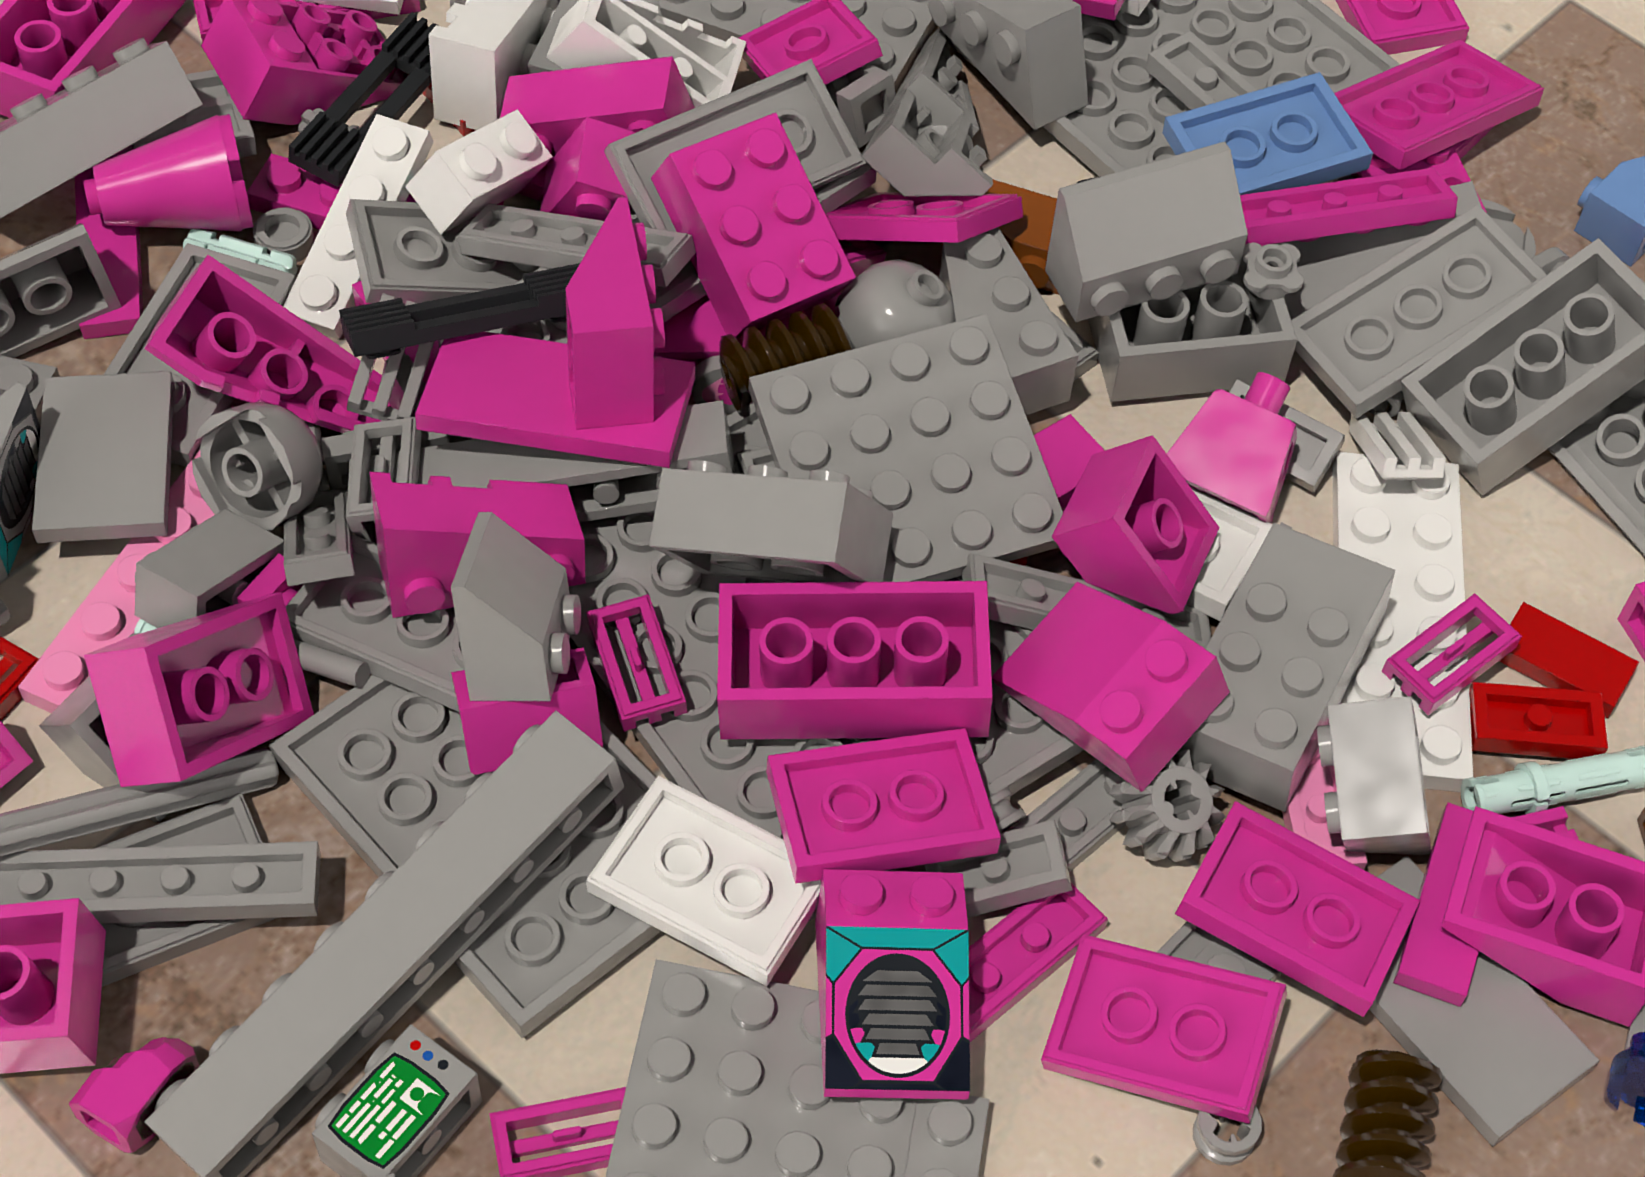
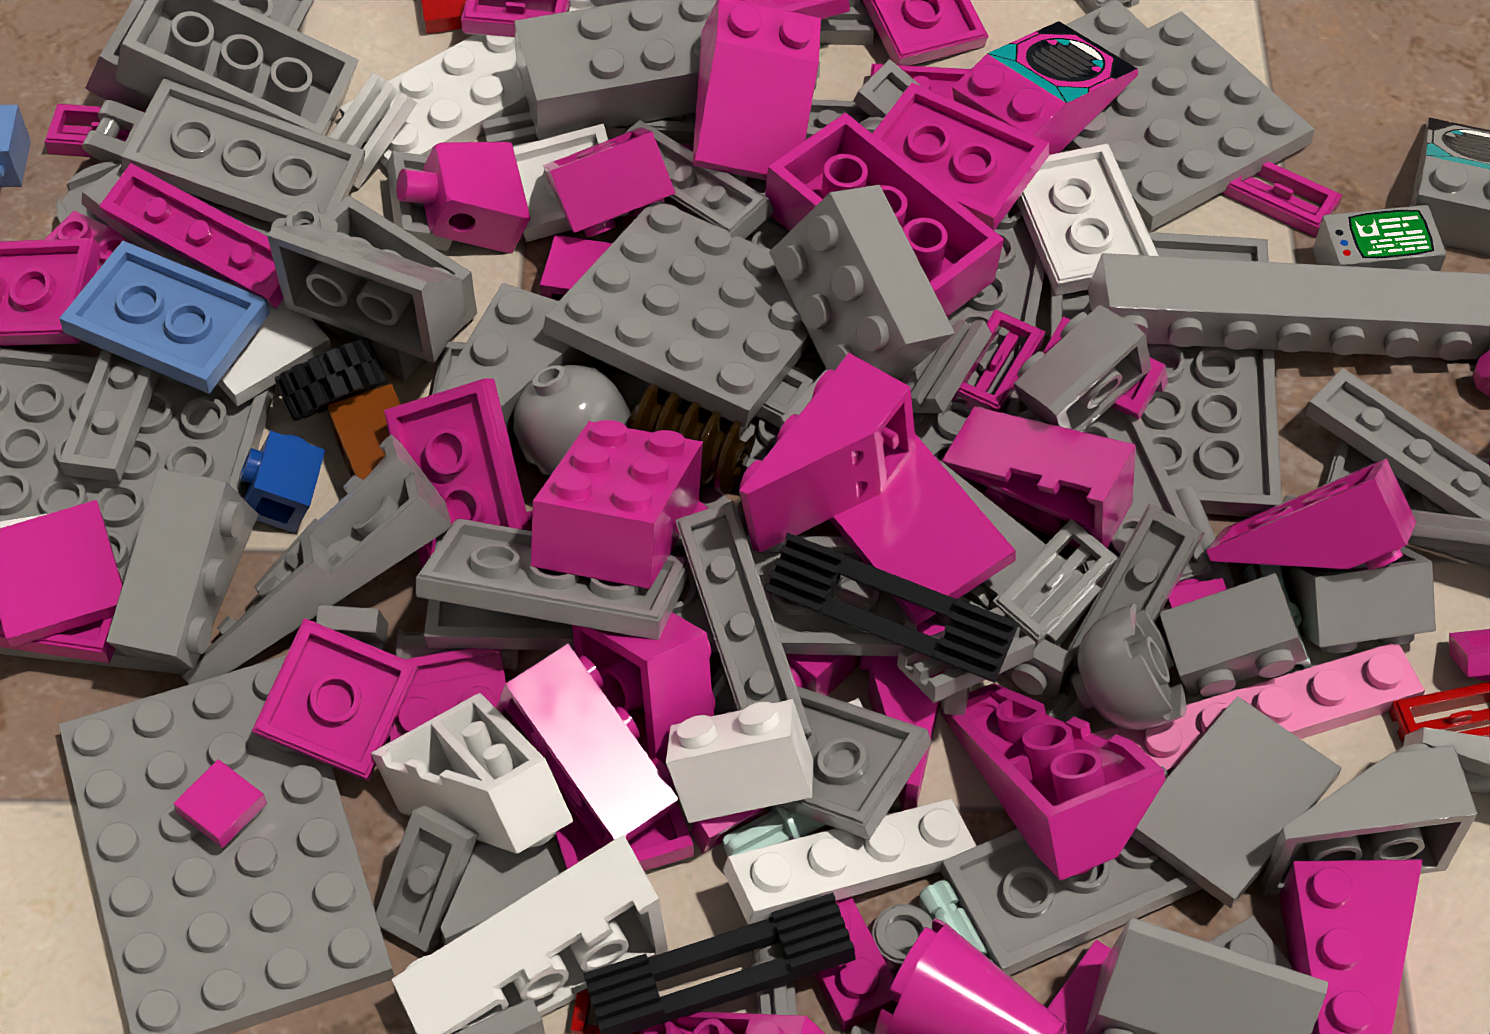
camera: 130 degrees left, 0 degrees up
none -> blue brick [239,430,325,533]
none -> light grey tile [901,320,992,413]

